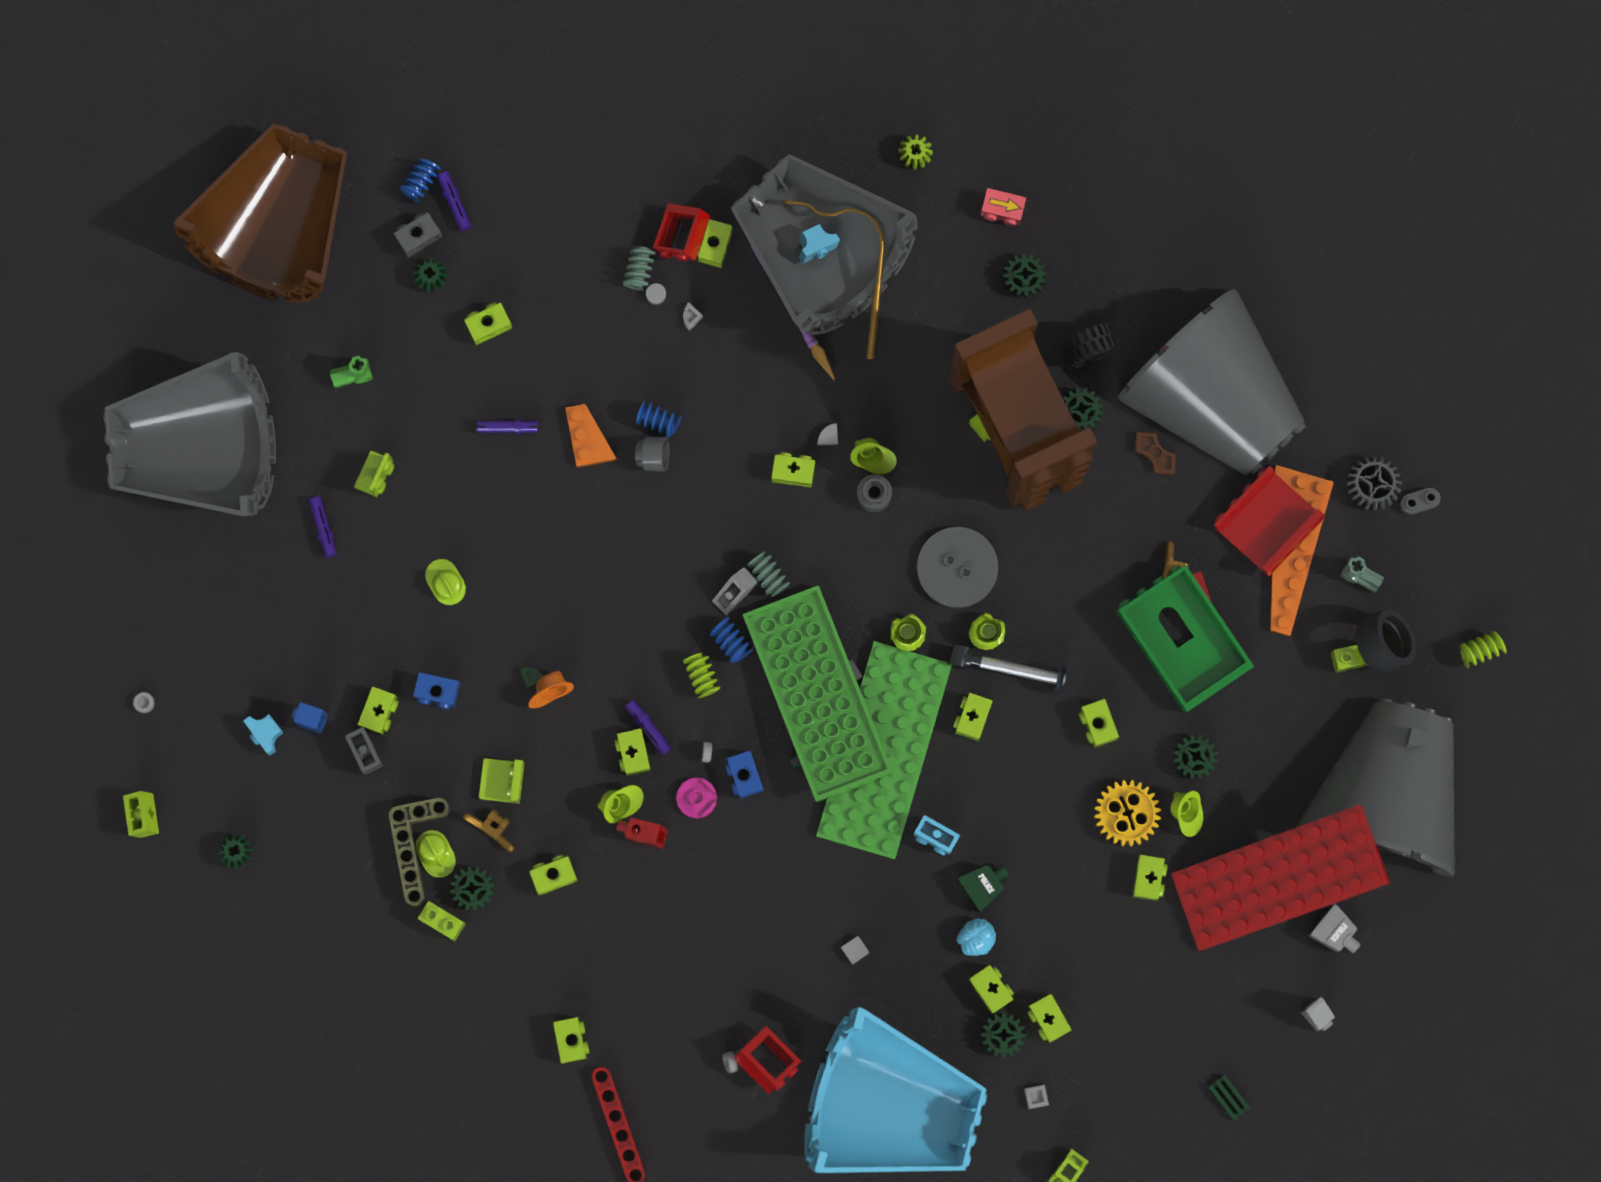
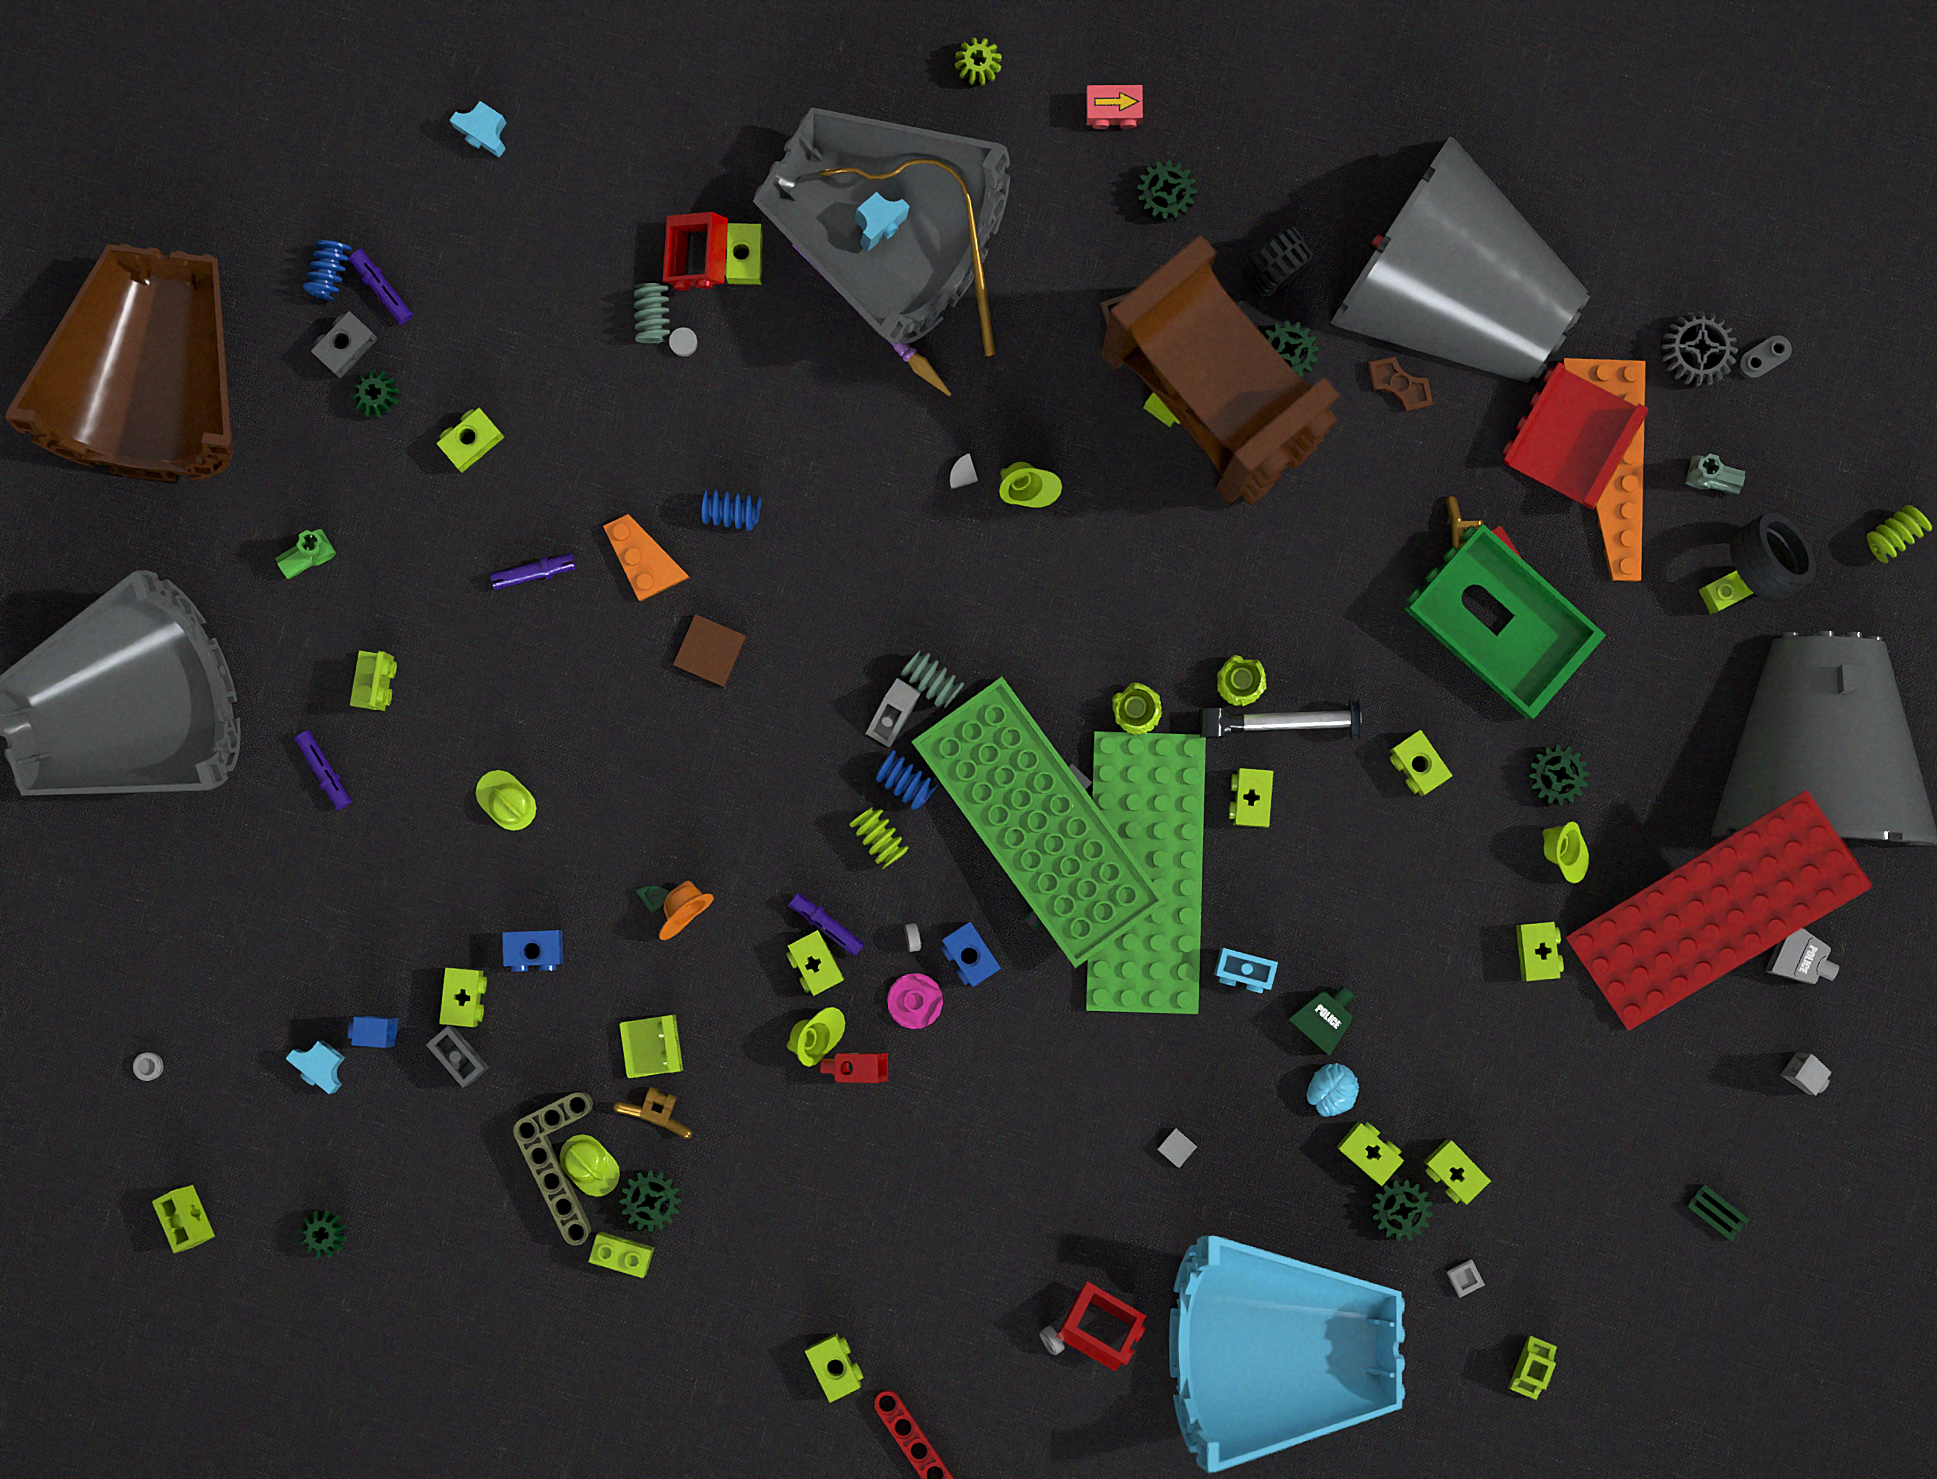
camera: 15 degrees left, 5 degrees up
lime brick [529,855,578,896] -> none
dark grey piece [635,436,670,472] -> none
light grey tile [683,302,703,331] -> none
lime brick [772,453,815,488] -> none
dark grey piece [857,475,892,512] -> none
dark grey plate [917,527,998,608] -> none
yellow gear [1094,780,1161,847] -> none
none -> medium azure brick [450,101,506,158]
none -> reddish brown tile [673,614,747,687]

